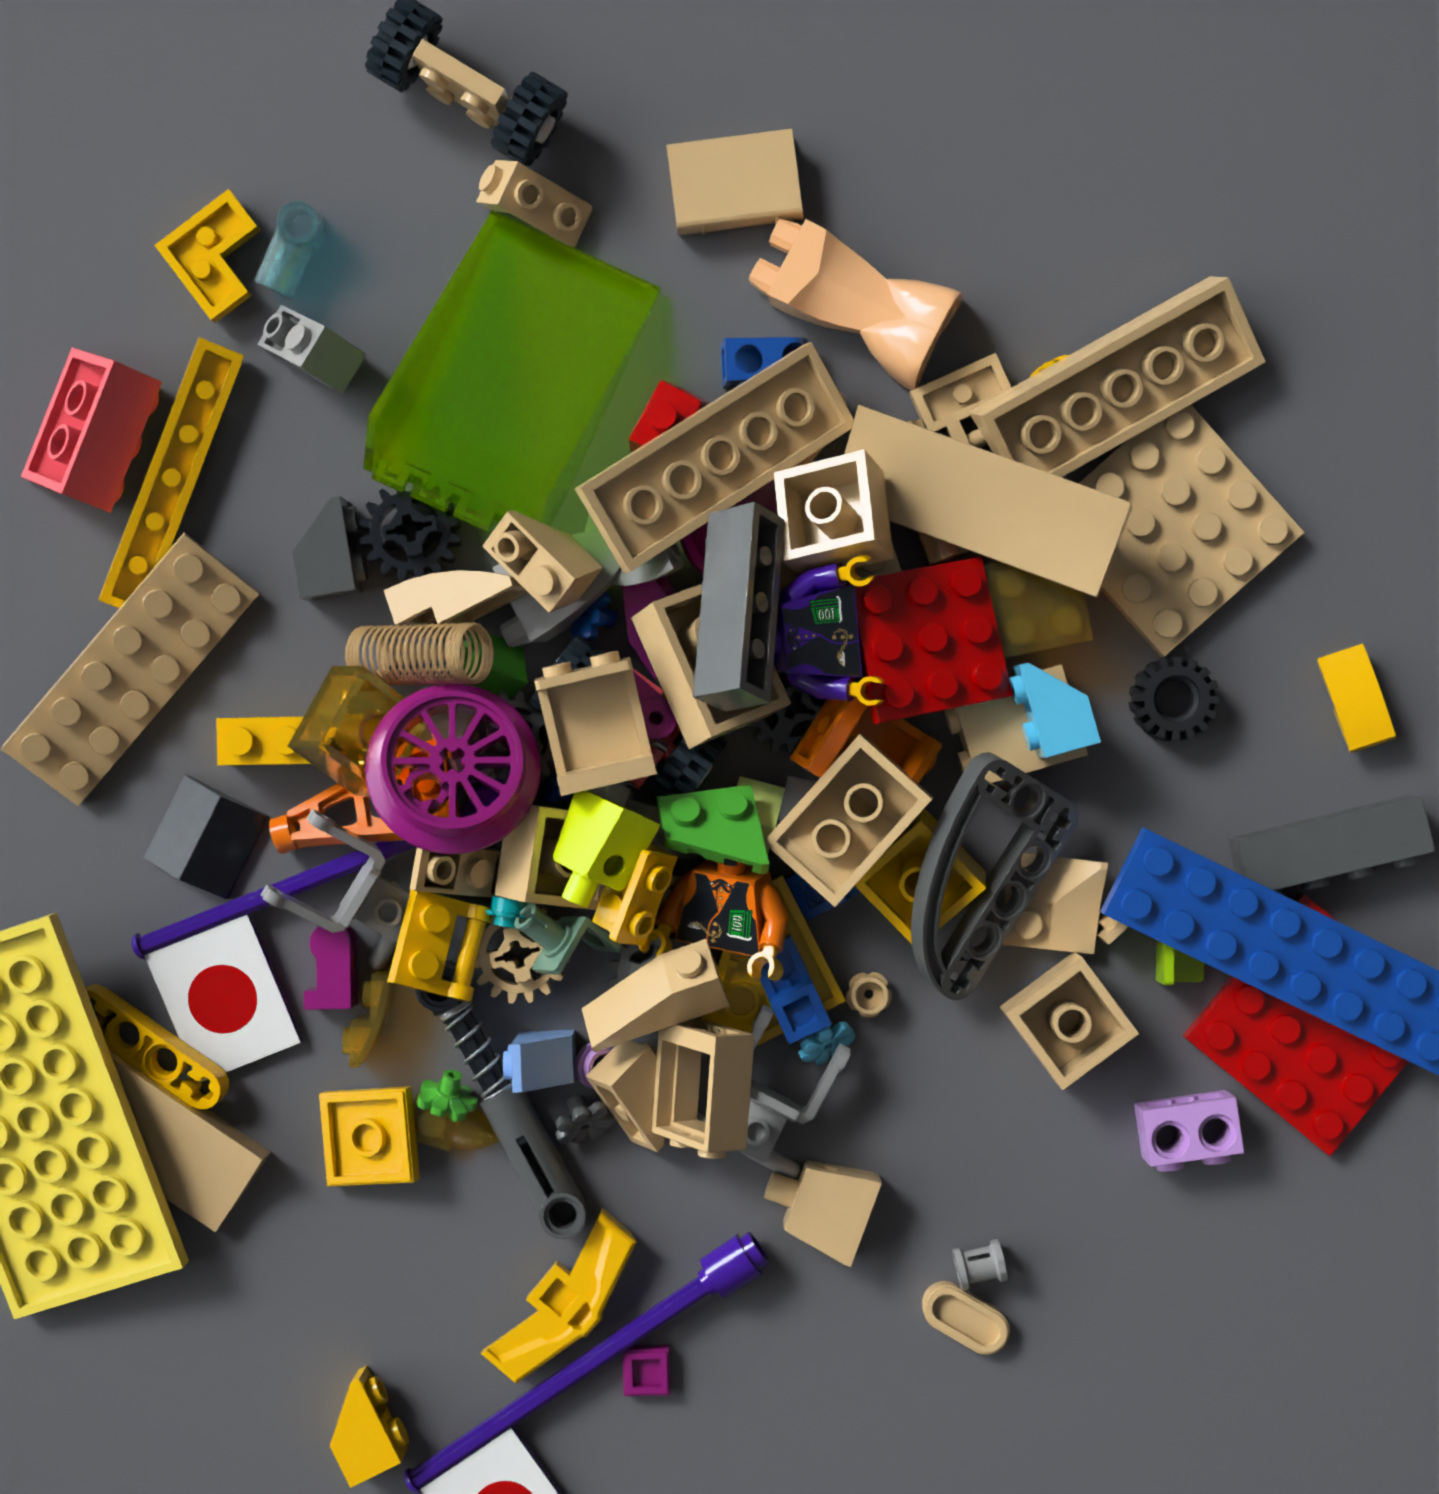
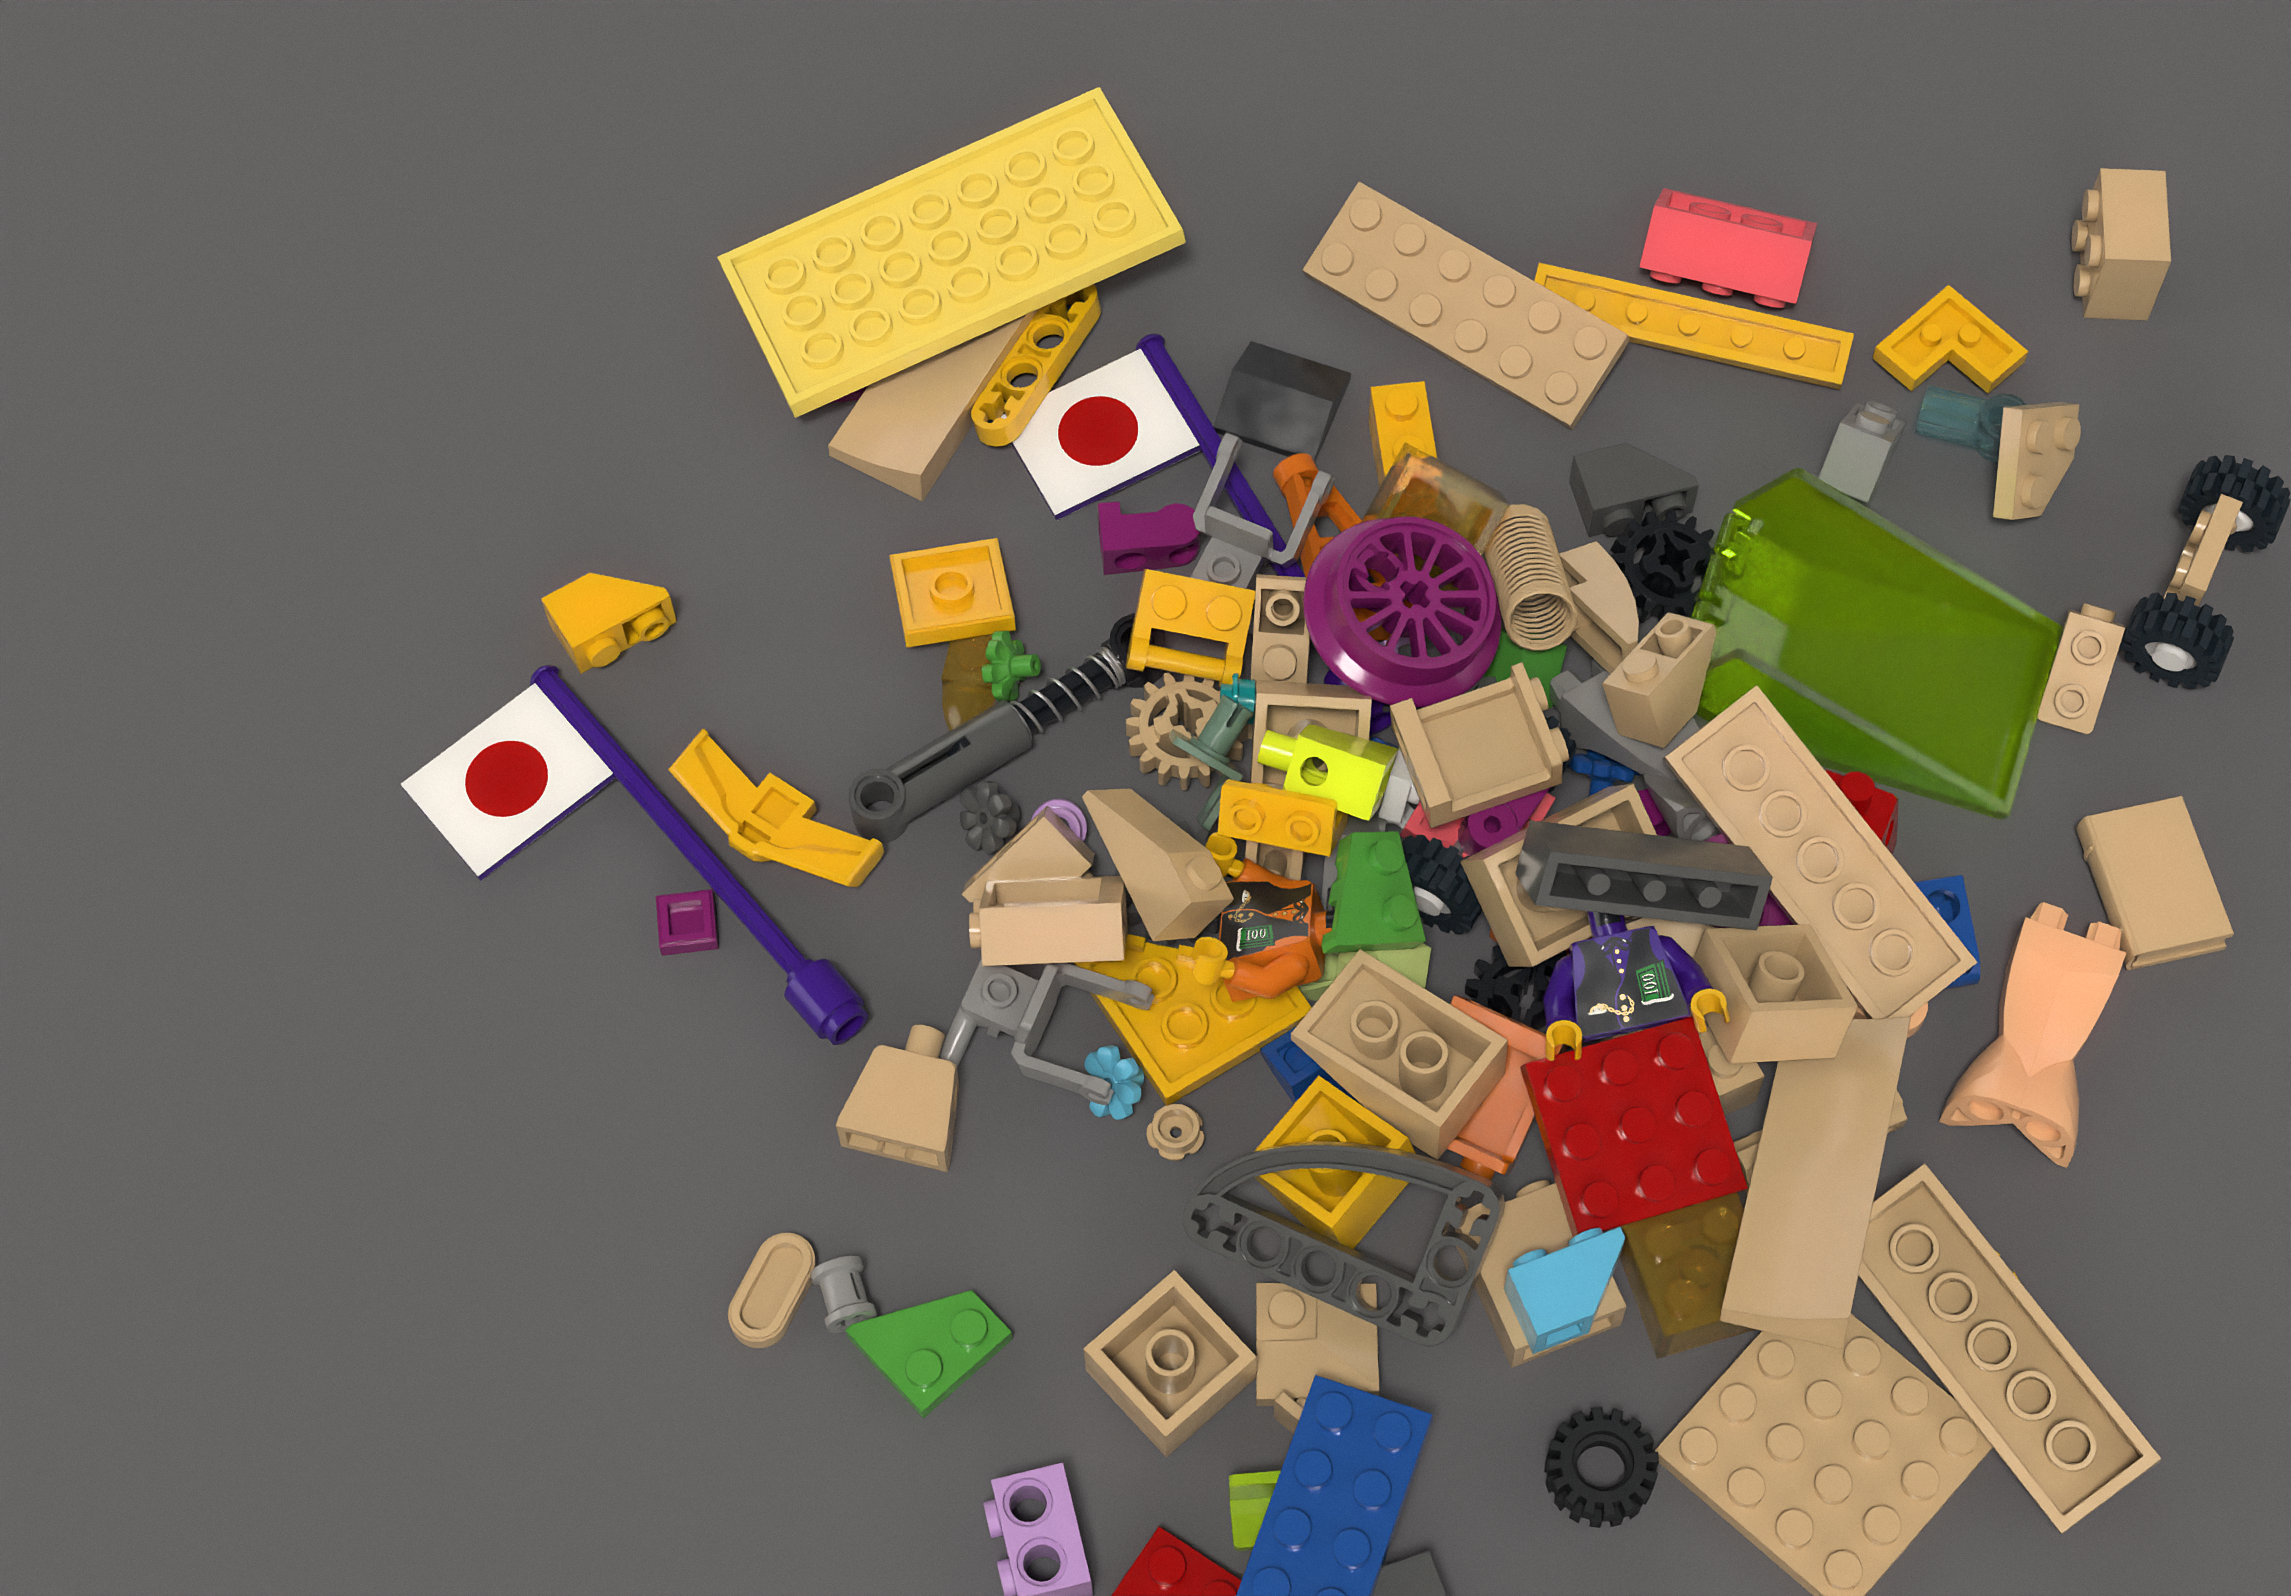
camera: 85 degrees right, 25 degrees down
clear yellow slope [342,969,396,1068] -> none
light blue slope [503,1029,576,1093] -> none
blue slope [749,933,832,1044] -> none
tan plate [909,353,1012,448] -> none
none -> bright green wing [845,1290,1013,1419]
none -> tan plate [1993,402,2081,520]
none -> tan brick [2071,168,2171,321]

